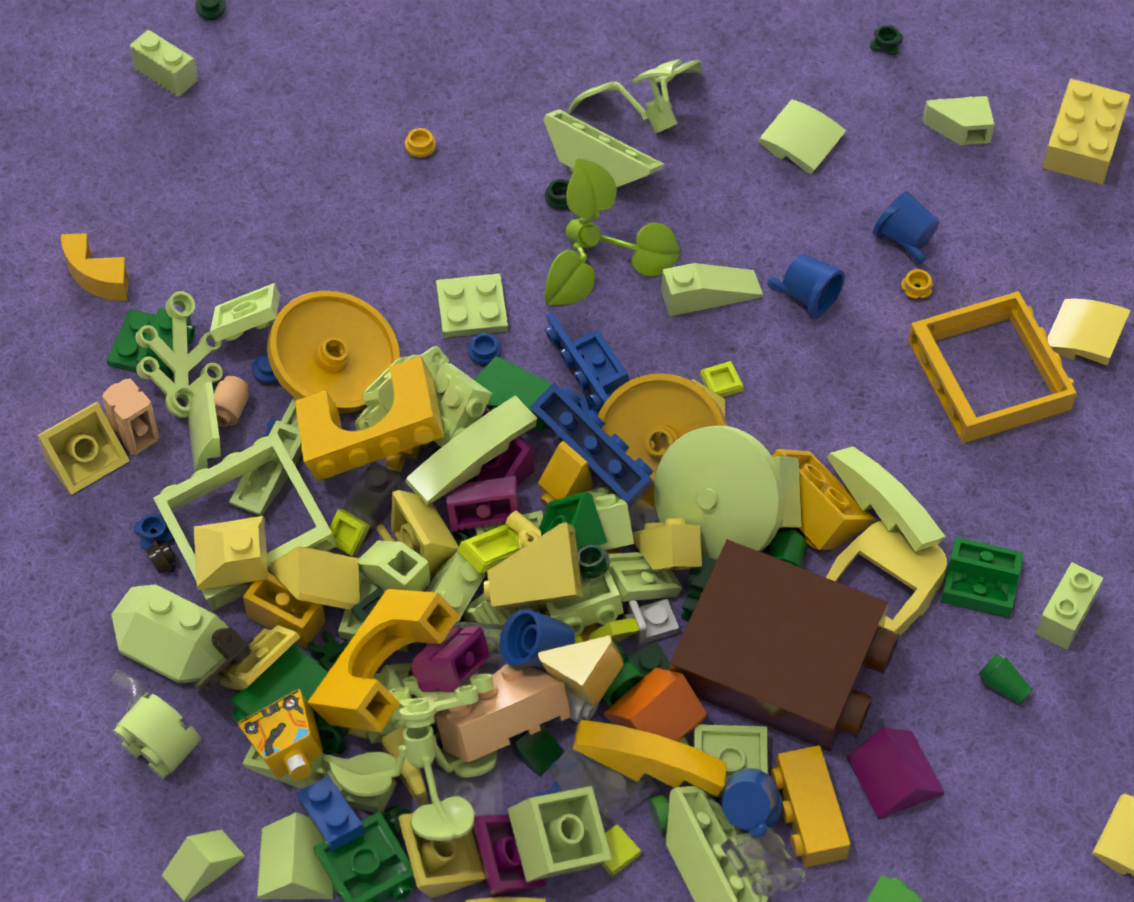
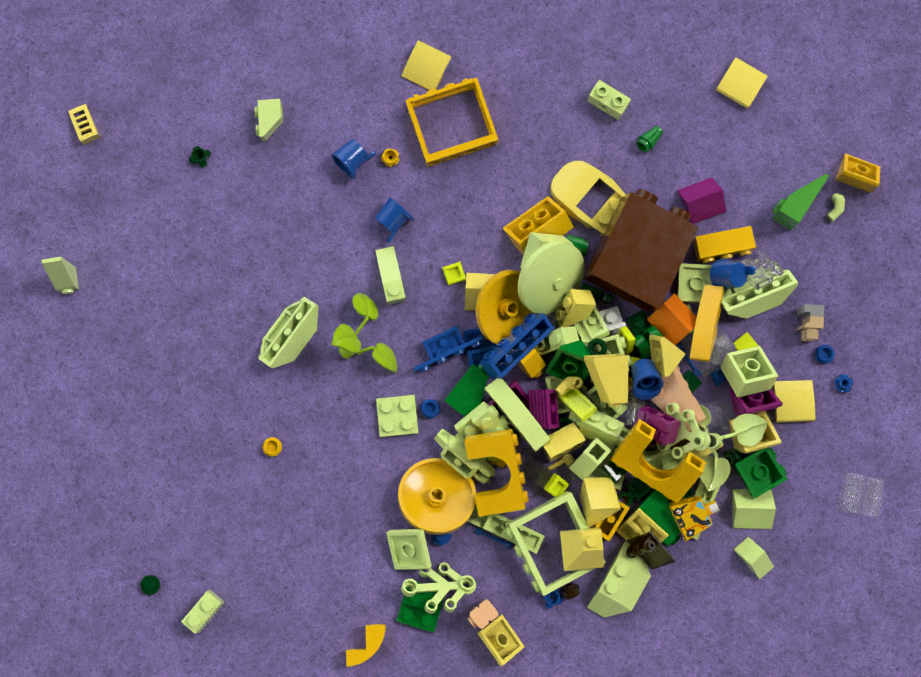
camera: 90 degrees left, 25 degrees up
clear arm [110,669,149,712] -> none
yellowish green brick [113,692,201,779] -> none
yellowish green slope [188,382,221,473] -> none
light nougat brick [214,376,249,427] -> none
blue plate [296,775,365,851] -> none
dark green plate [545,179,569,209] -> none
yellowish green plant [568,59,702,134] -> none
bright green tile [648,795,669,834] -> none
yellowish green slope [757,99,846,174] -> none
yellowish green slope [827,446,946,552] -> none
green slope [941,537,1023,618] -> none
light yellow brick [1042,78,1131,185] -> none

